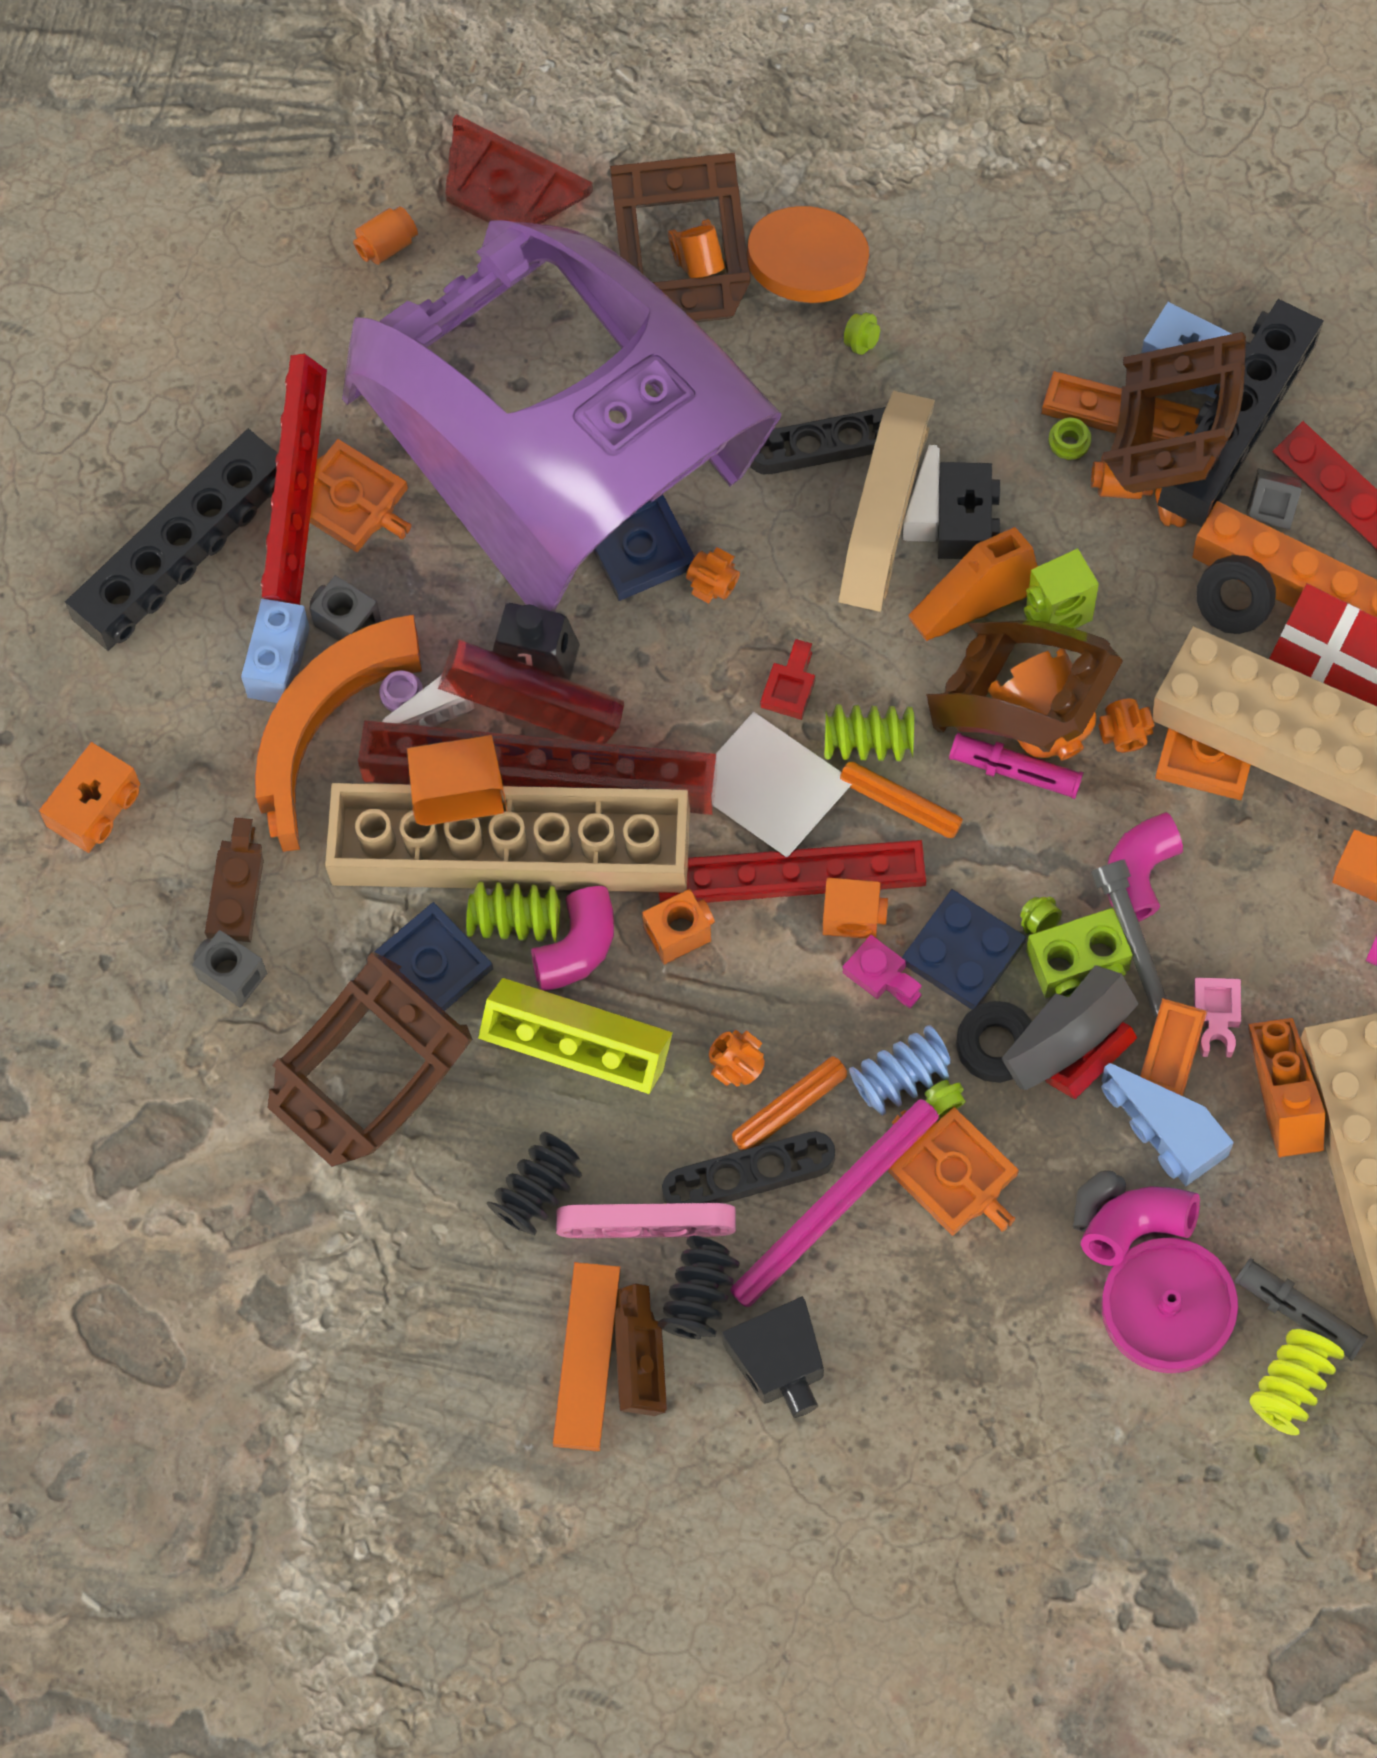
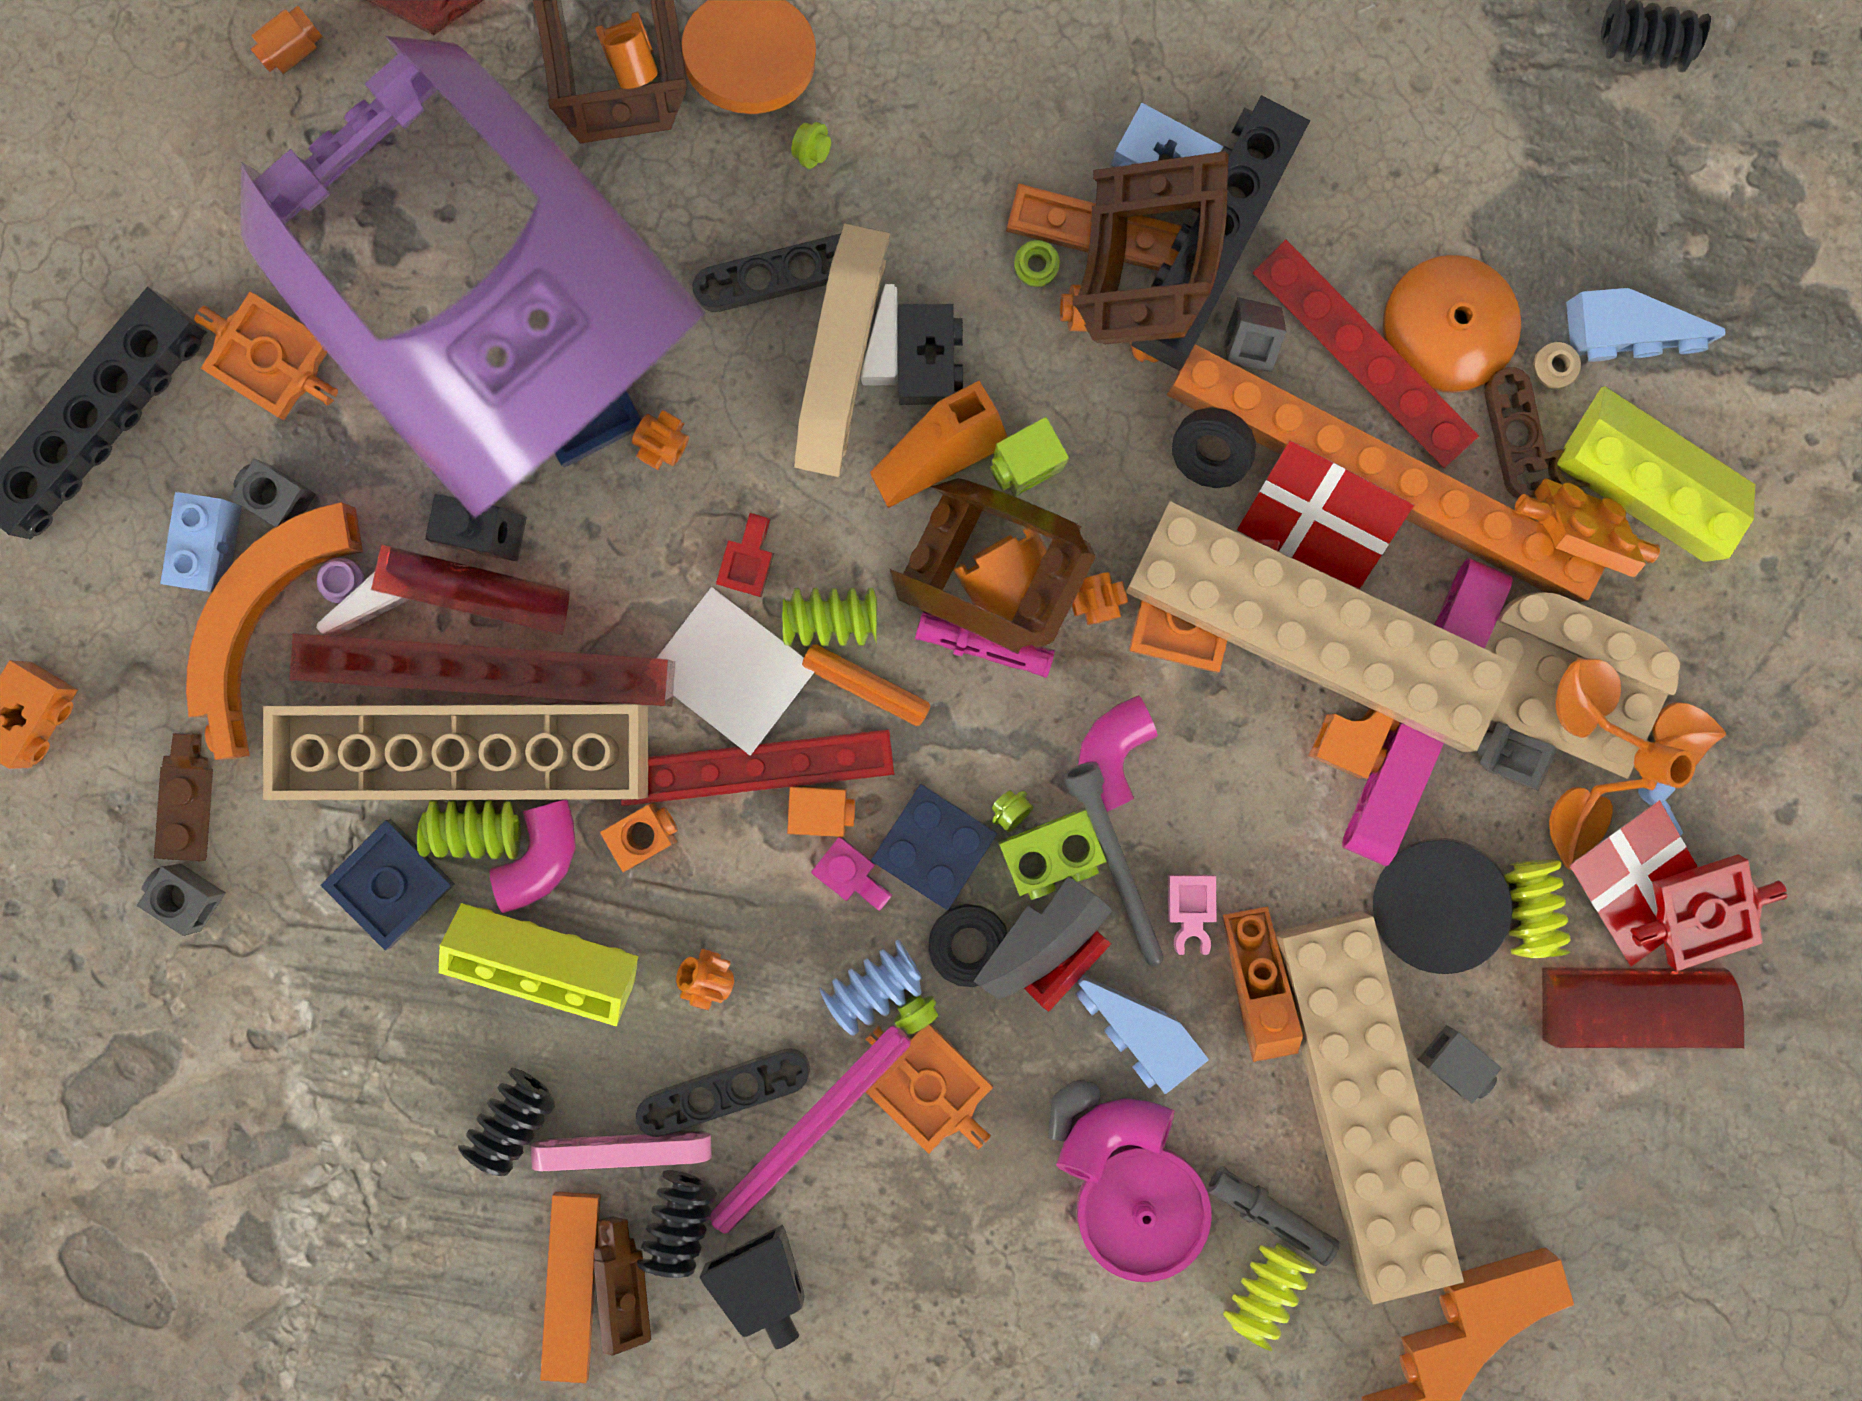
camera: 10 degrees left, 20 degrees up
red plate [261,353,327,605] -> none
reddish brown wedge [267,952,473,1167] -> none
orange piece [407,735,507,825] -> none
orange axle [732,1056,847,1151] -> none
orange tile [1140,998,1208,1096] -> none

